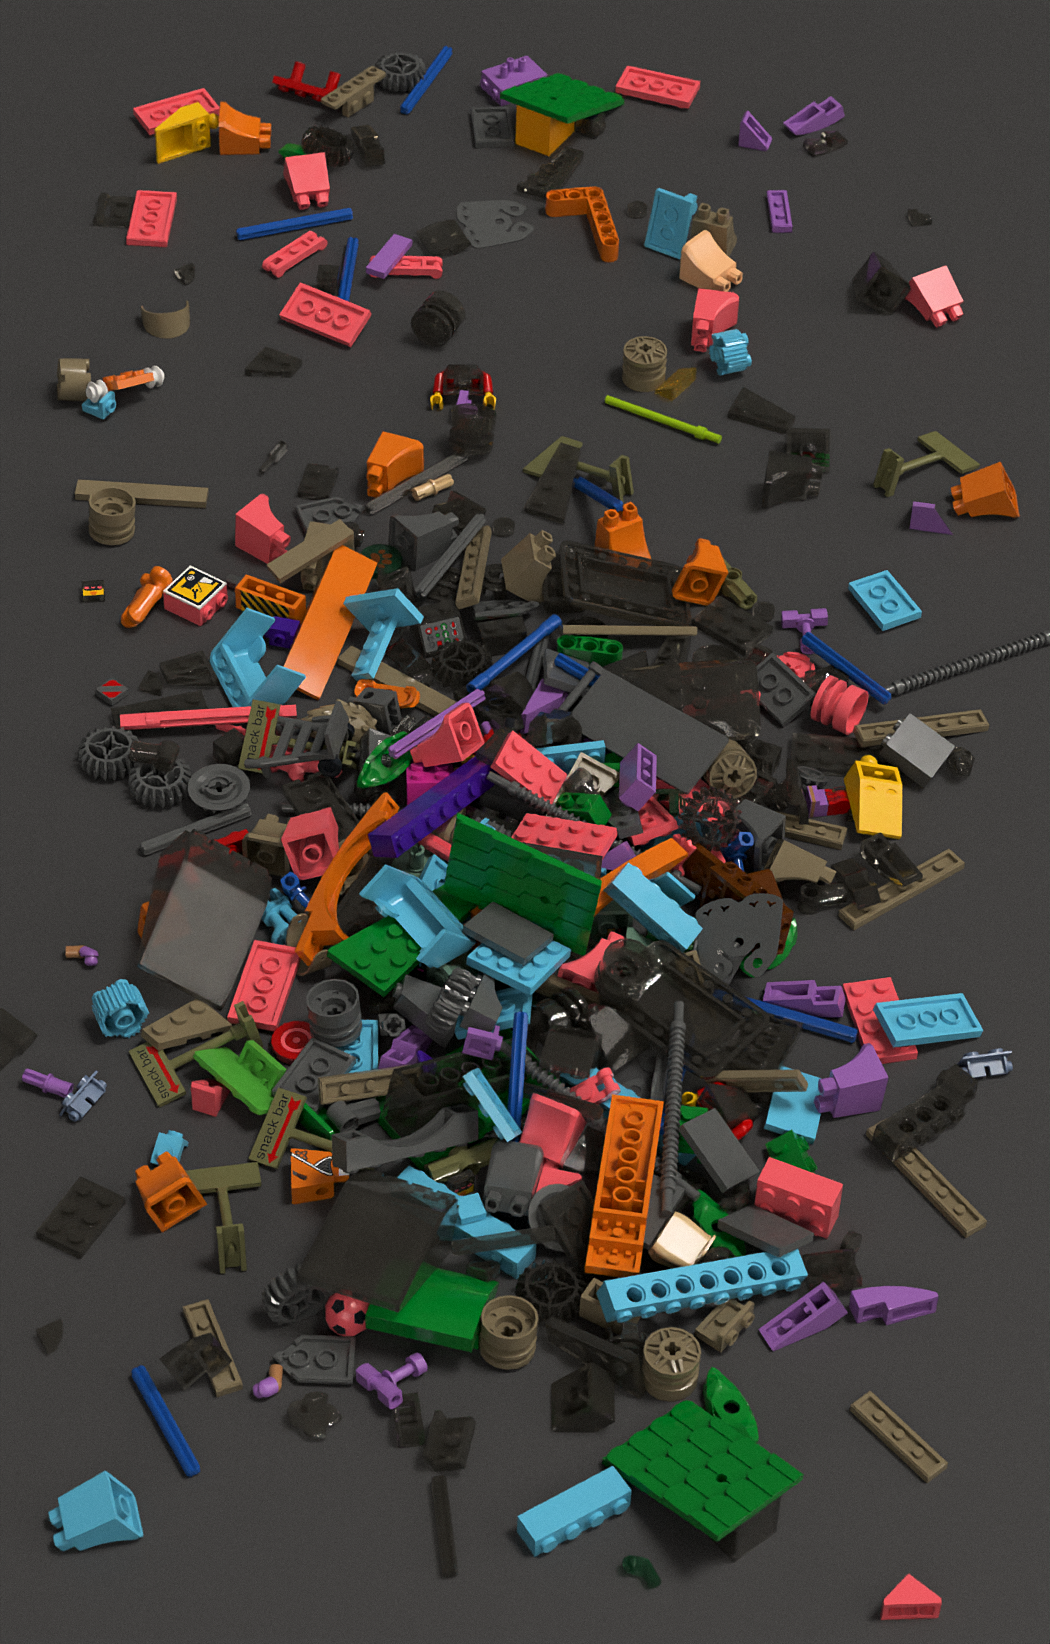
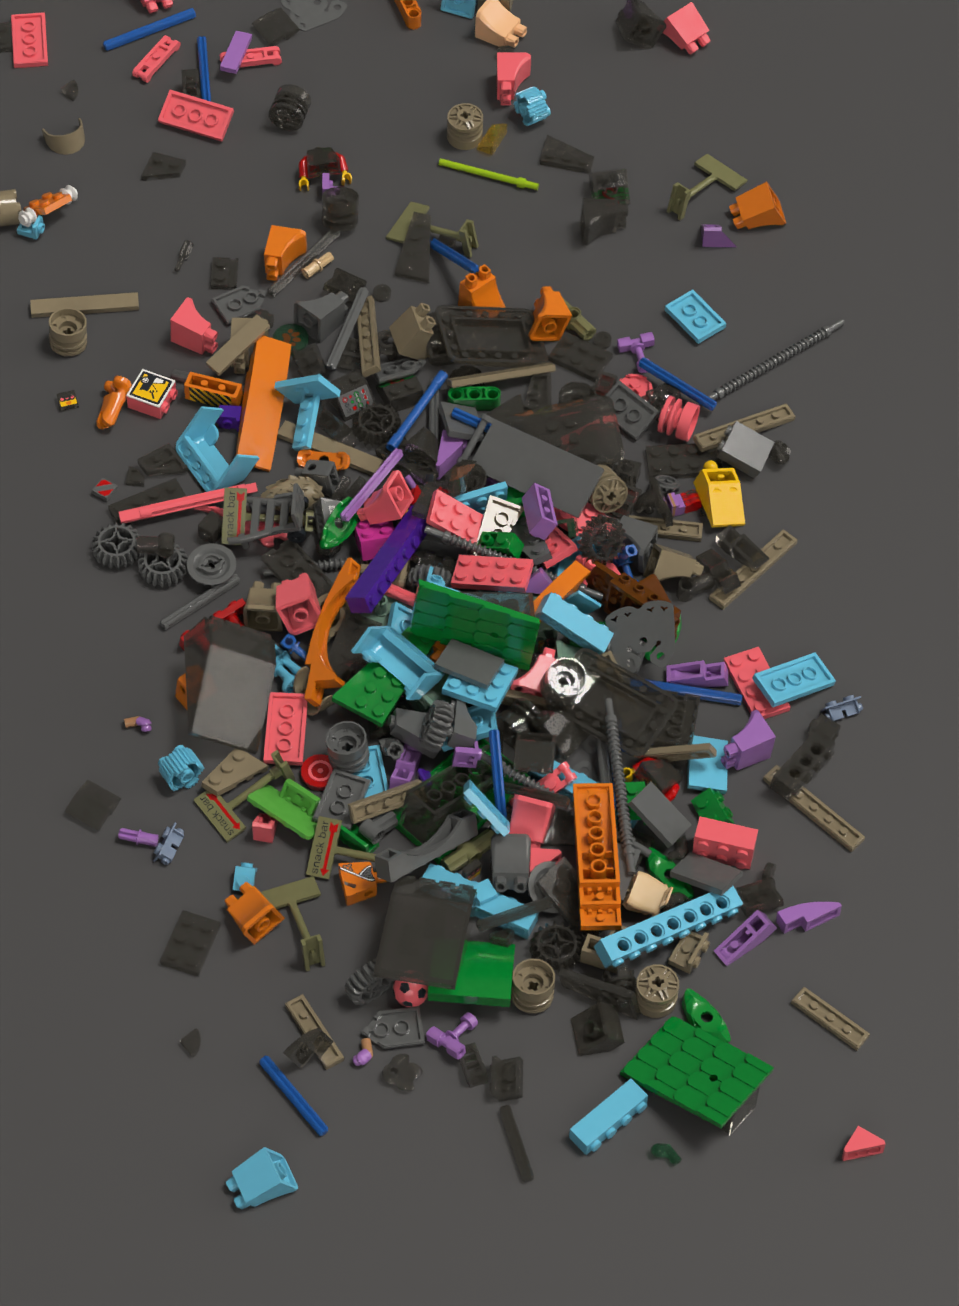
camera: 10 degrees left, 10 degrees up
clear smoke pin [562,767,609,806] -> none

